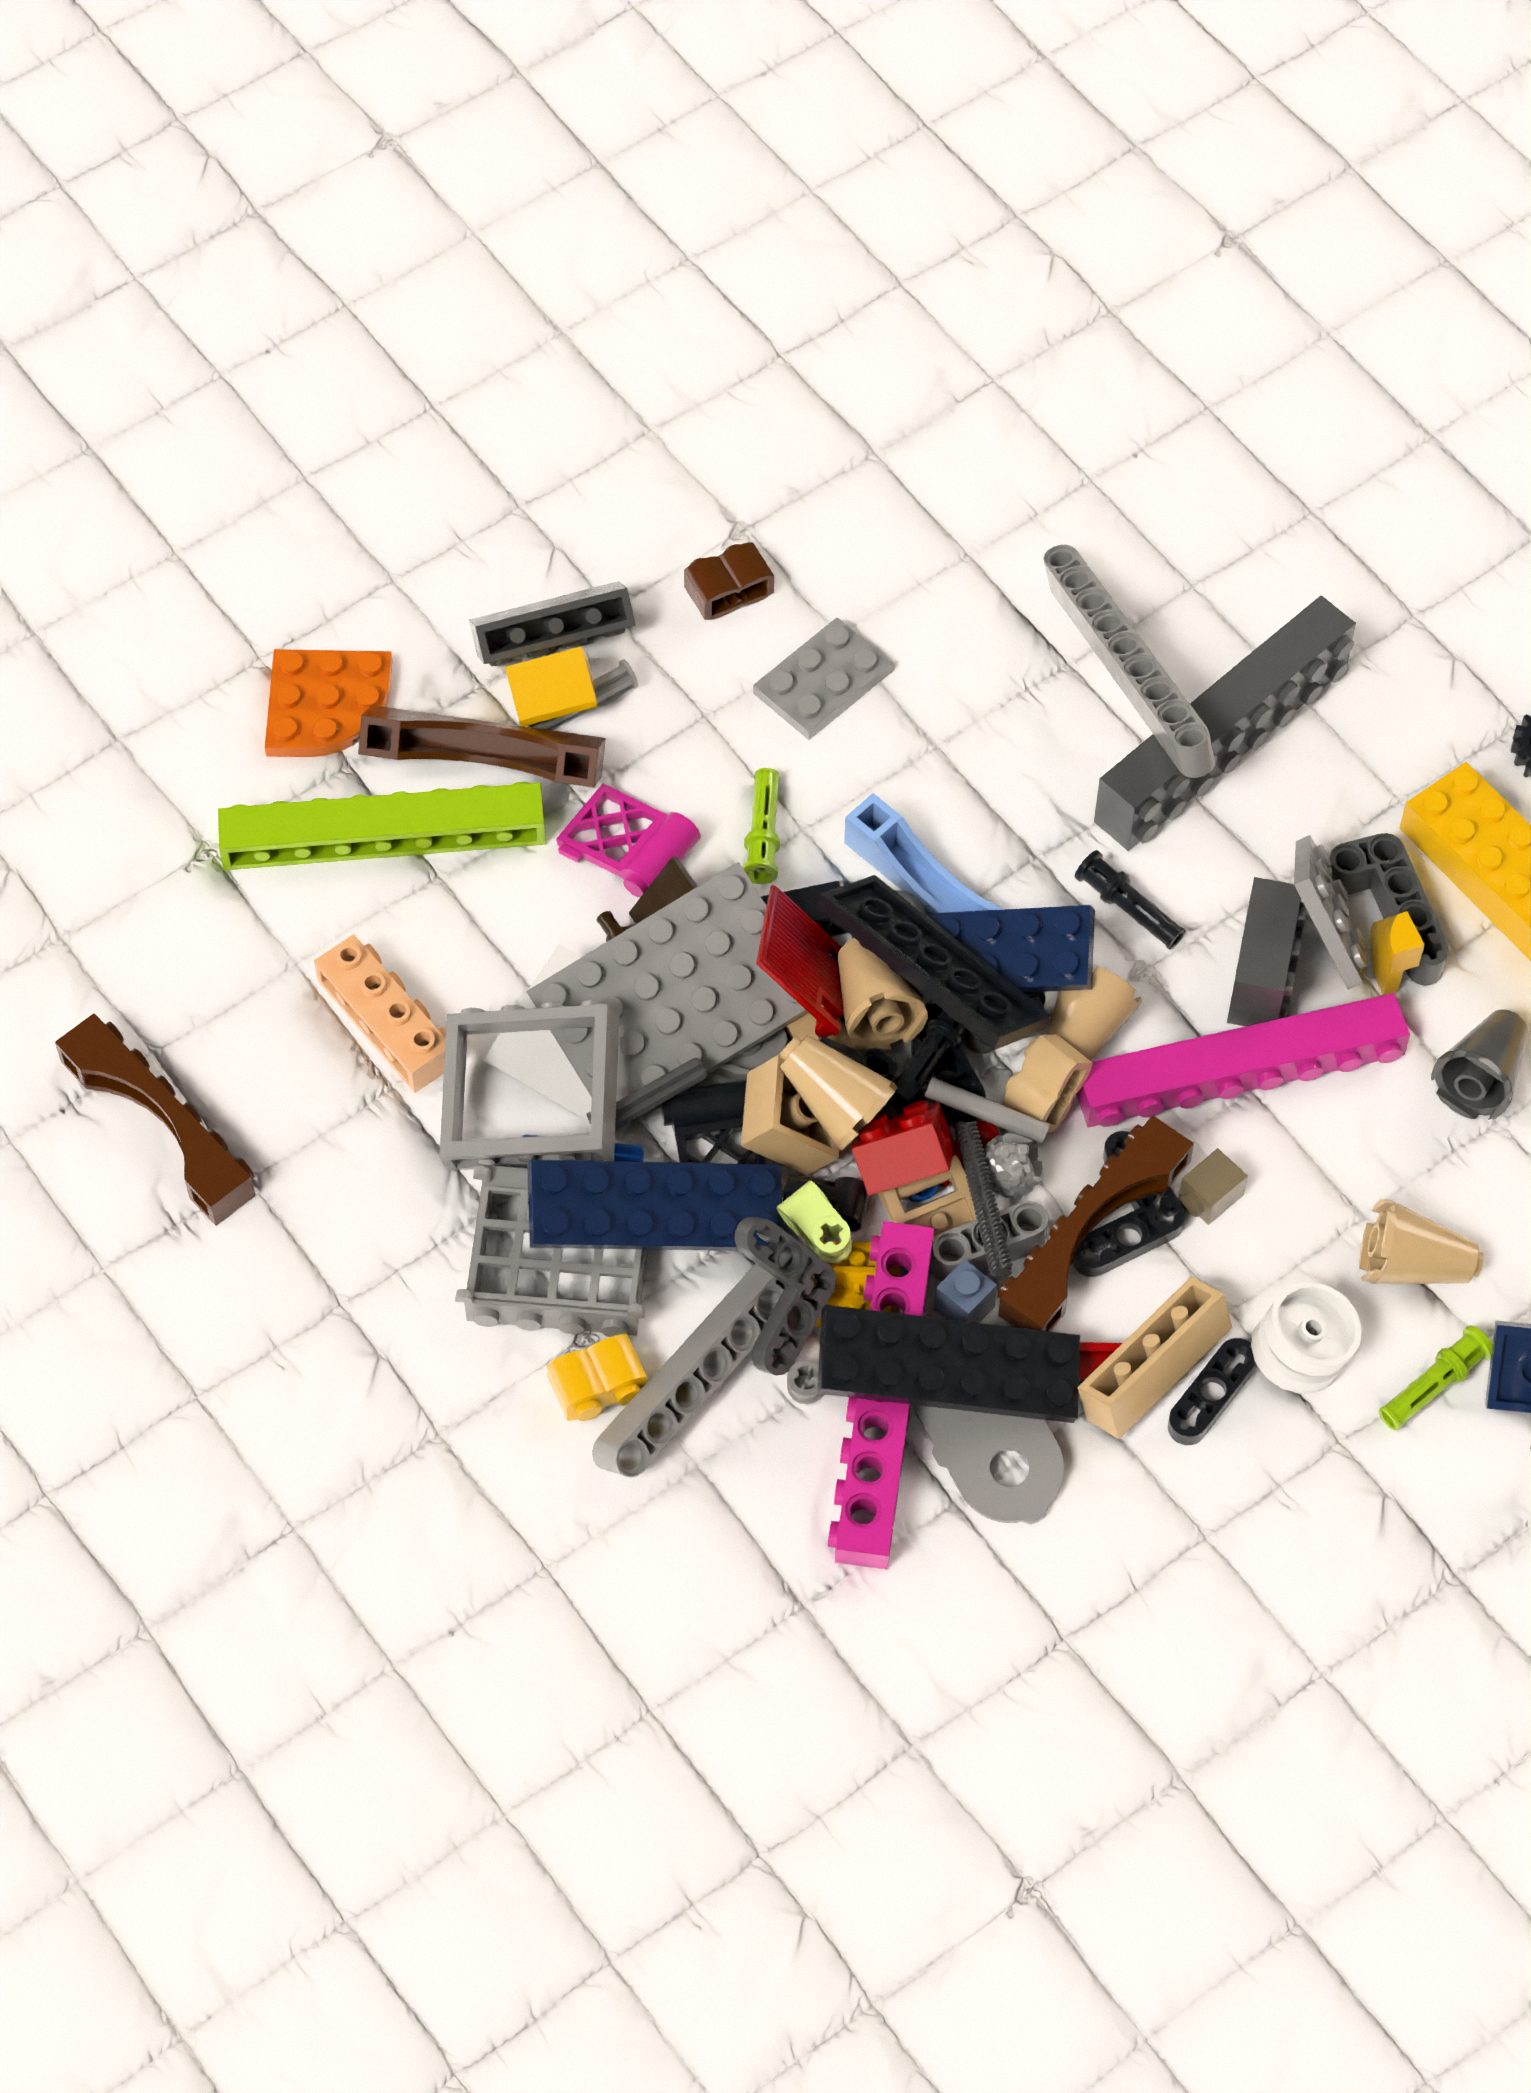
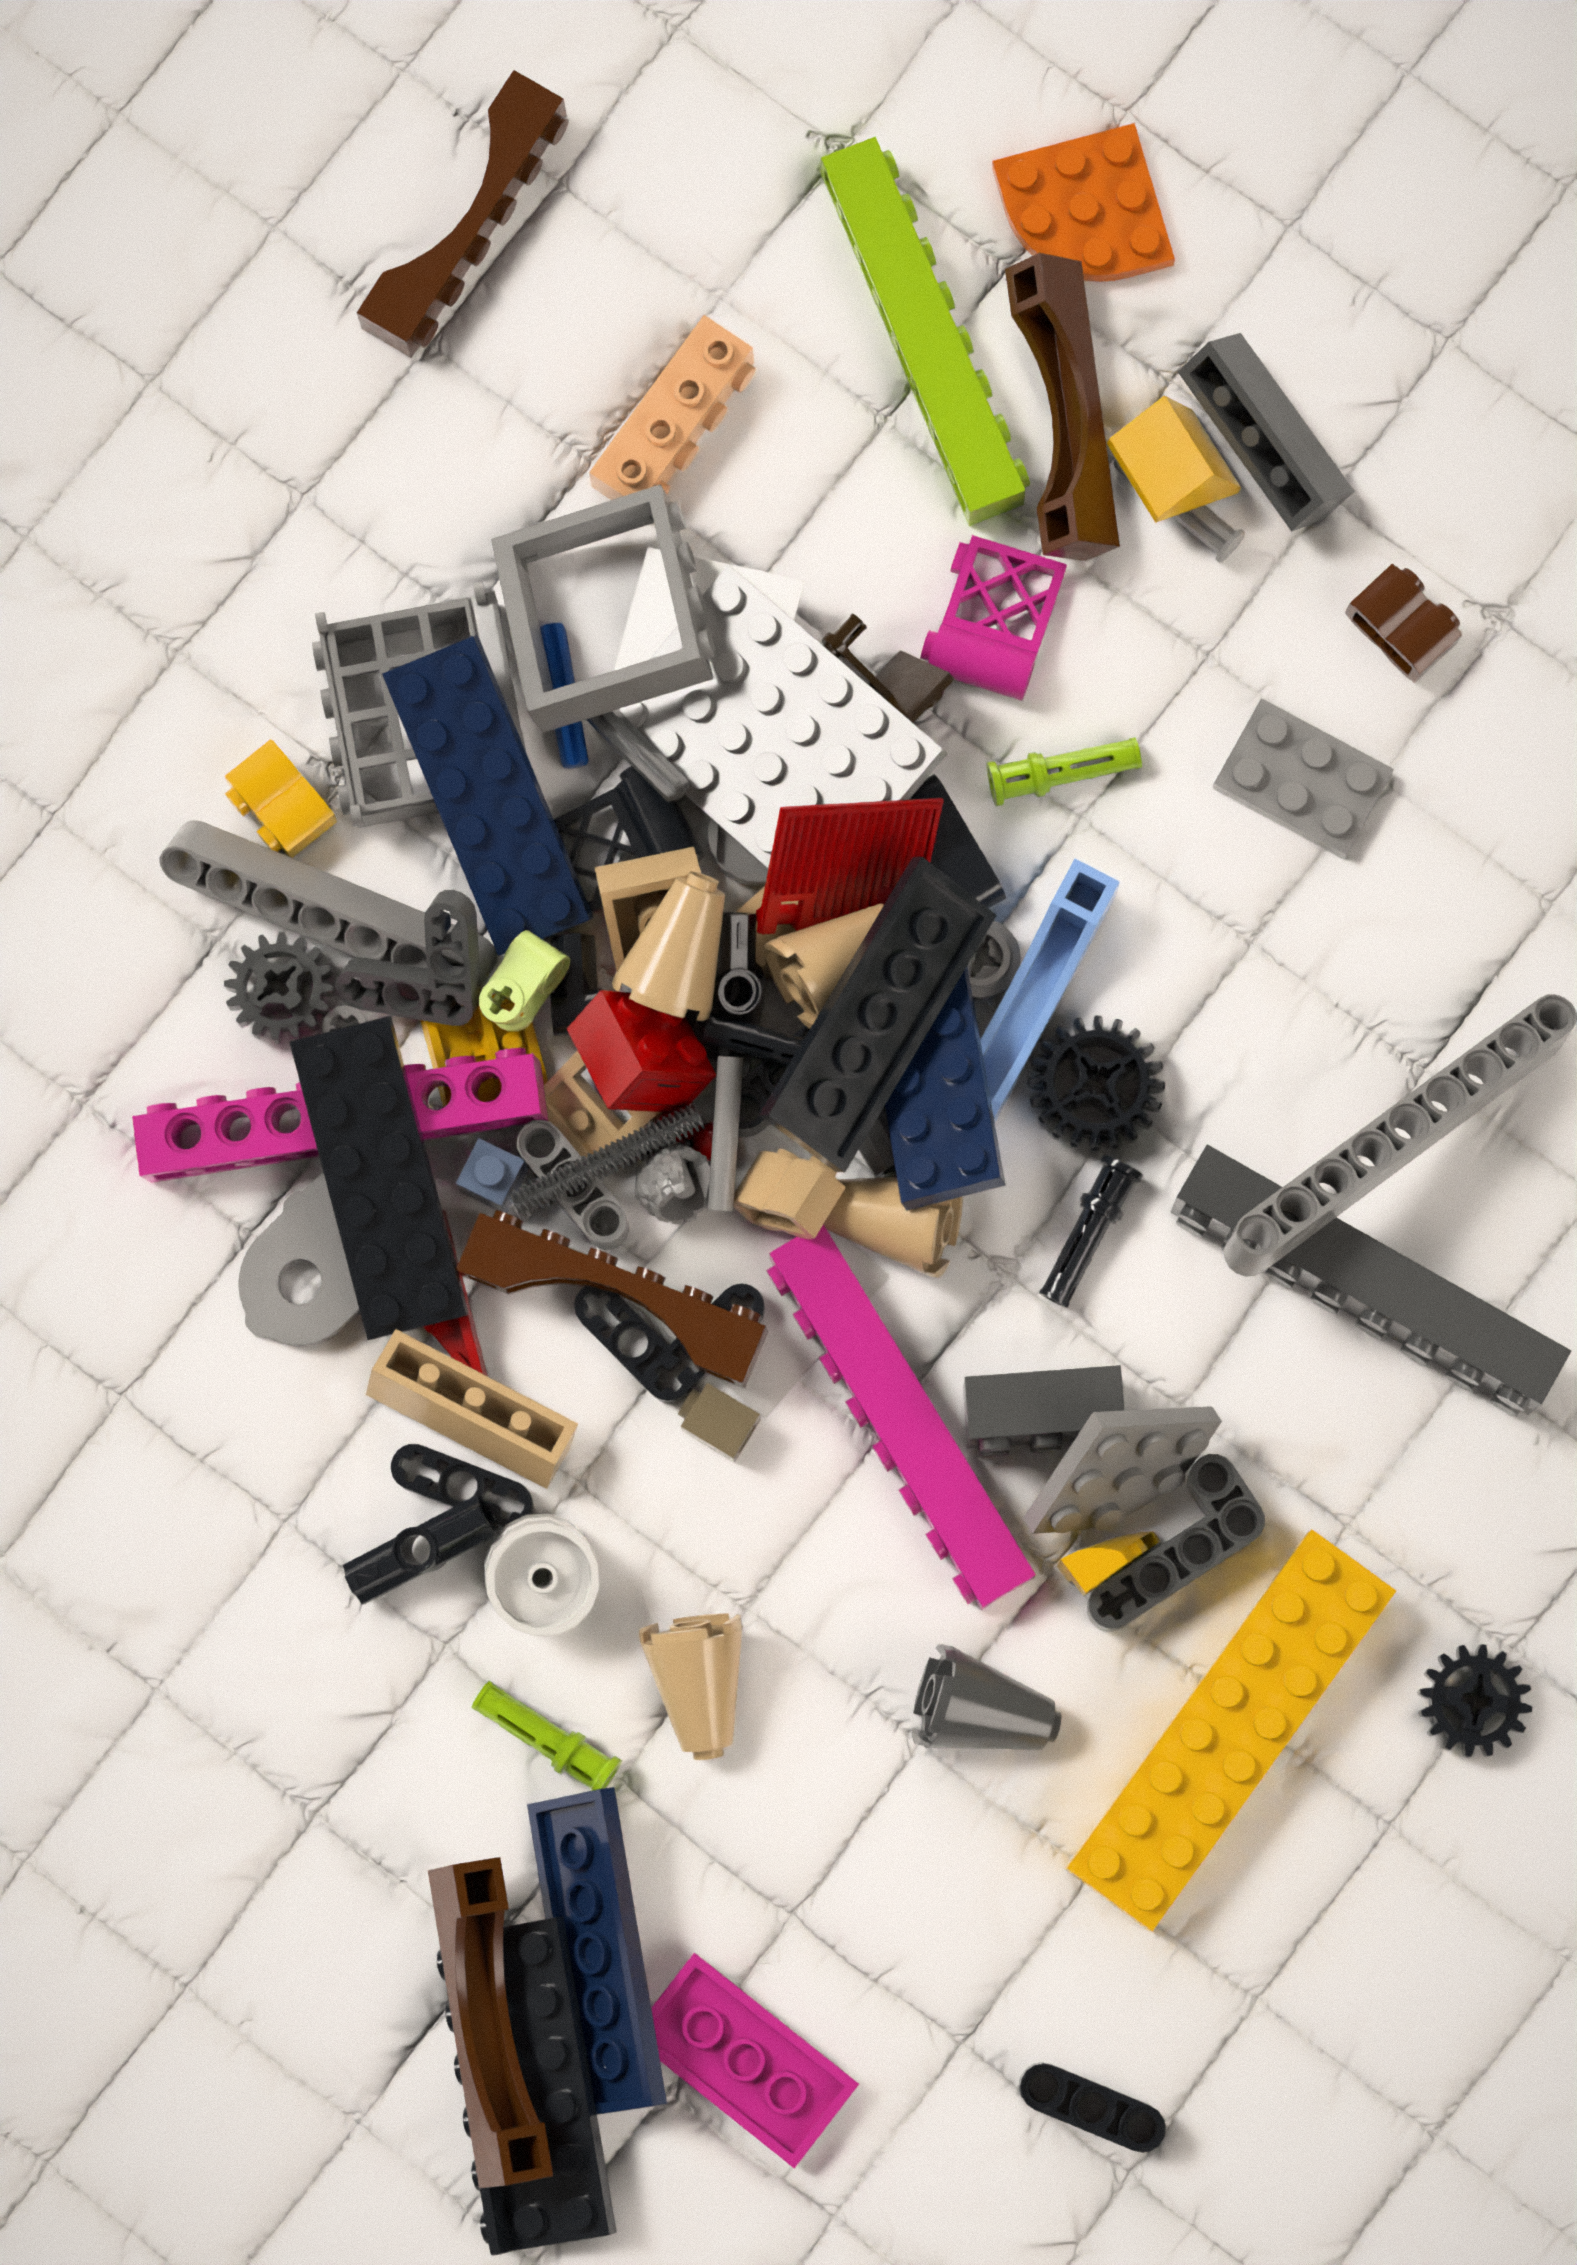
camera: 80 degrees right, 20 degrees up
none -> dark grey gear [224,932,336,1044]
none -> black piece [343,1494,500,1605]
none -> black gear [1027,1015,1165,1153]

